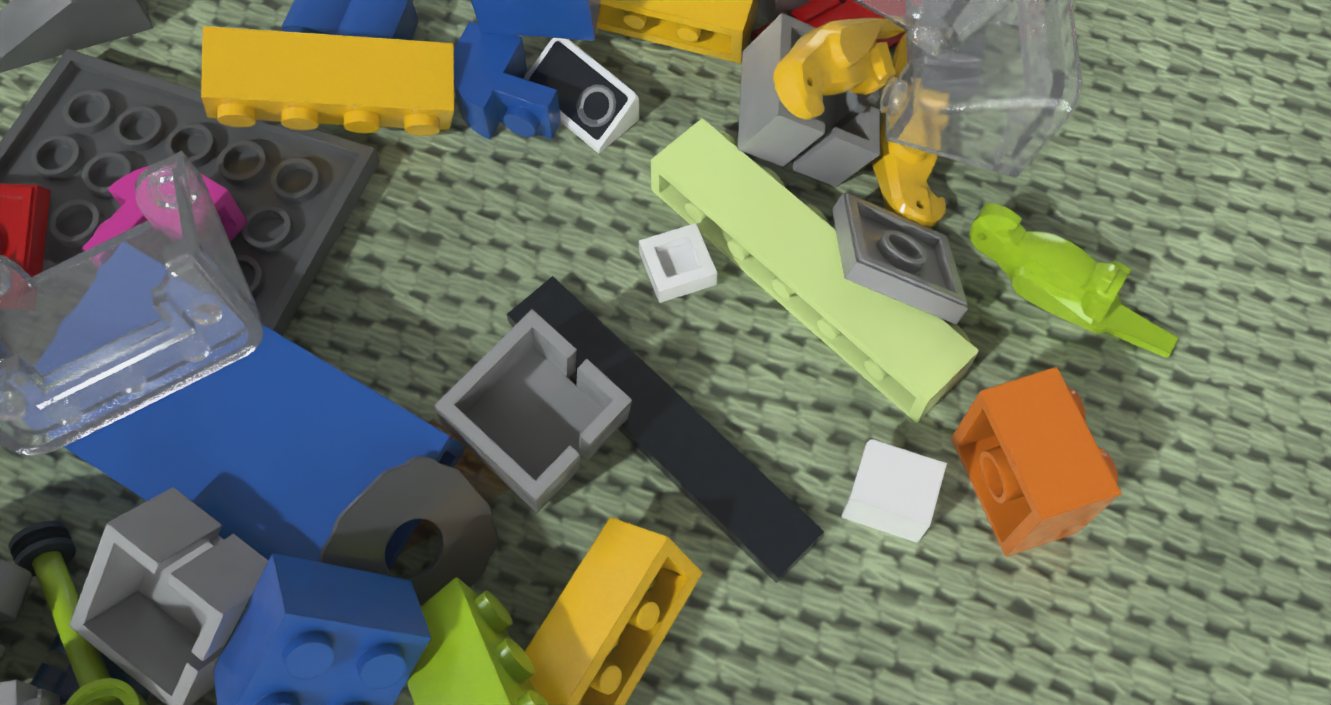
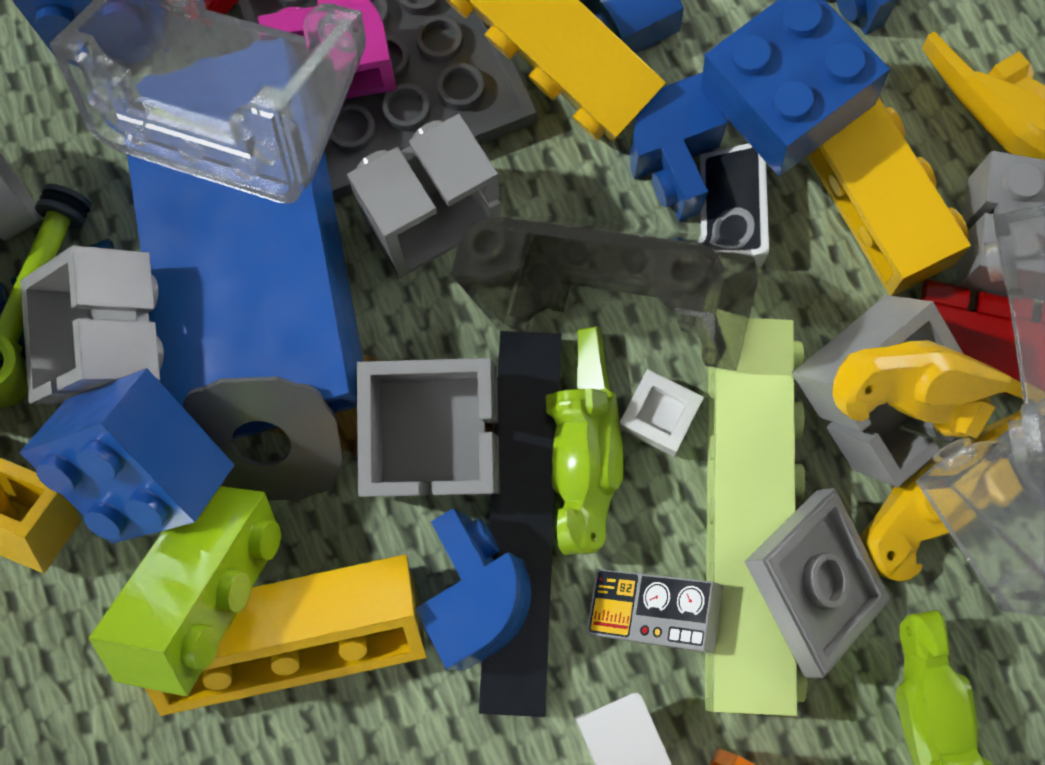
camera: 50 degrees right, 10 degrees up
none -> light grey piece [347,113,502,279]
none -> blue brick [415,508,531,671]
none -> clear smoke windscreen [450,216,758,371]
none -> lime animal [546,326,623,555]
none -> tile [586,569,724,654]

